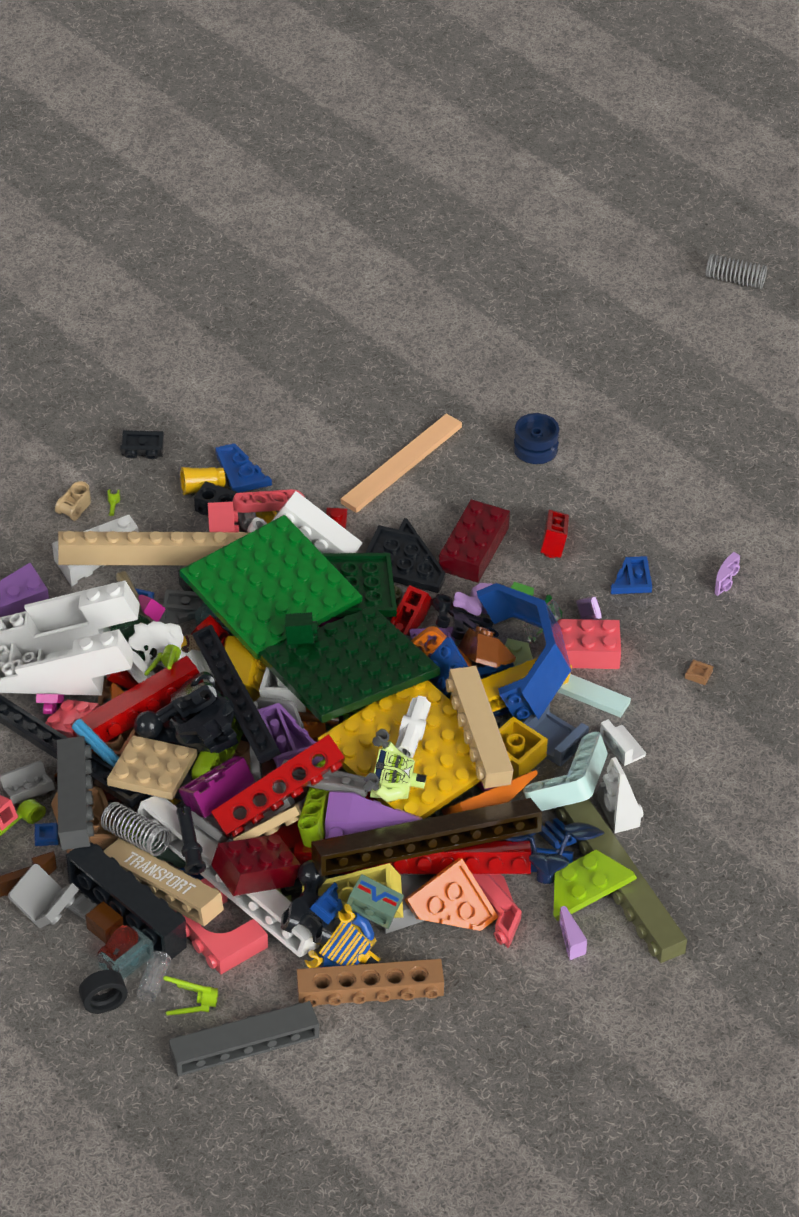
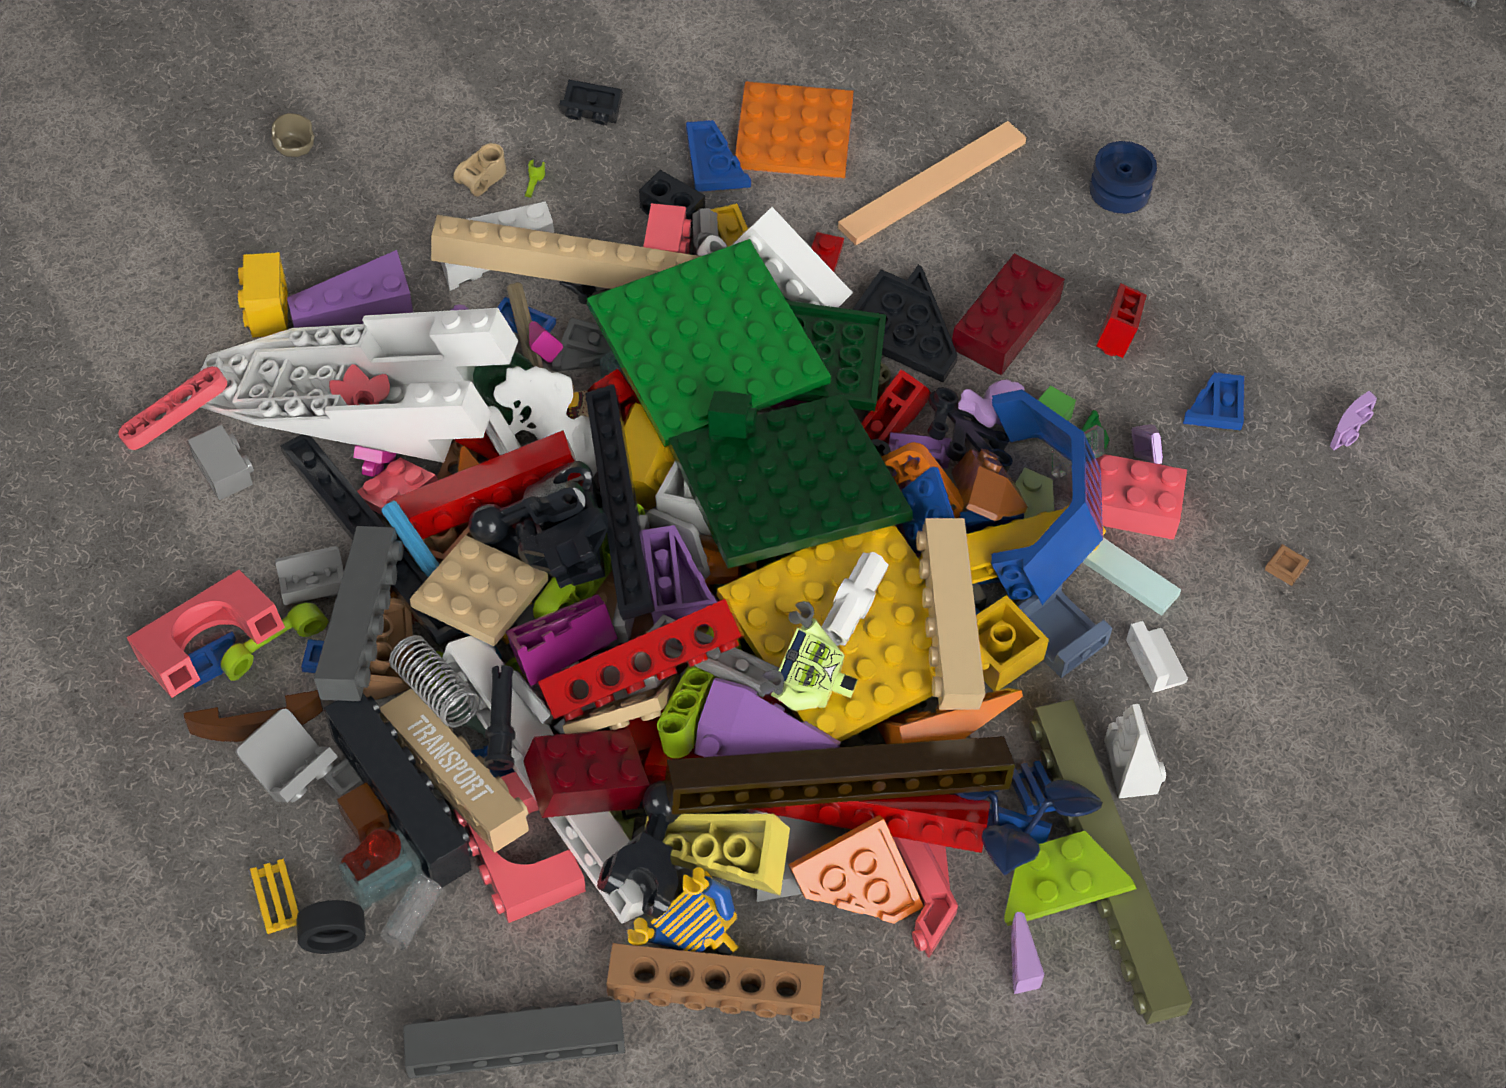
camera: 10 degrees right, 10 degrees up
lime plant [144,645,181,676] -> none
lime plant [163,976,218,1016] -> none
yellow plant [180,467,226,495] -> none
coral beam [232,489,305,513] -> none
blue tile [310,882,343,924] -> none
sand green panel [347,874,405,929] -> none
light aqua beam [523,732,608,811] -> none
none -> yellow tile [250,858,299,934]
none -> coral plate [329,364,390,405]
none -> black hand [559,281,596,305]
none -> orange plate [735,81,854,178]

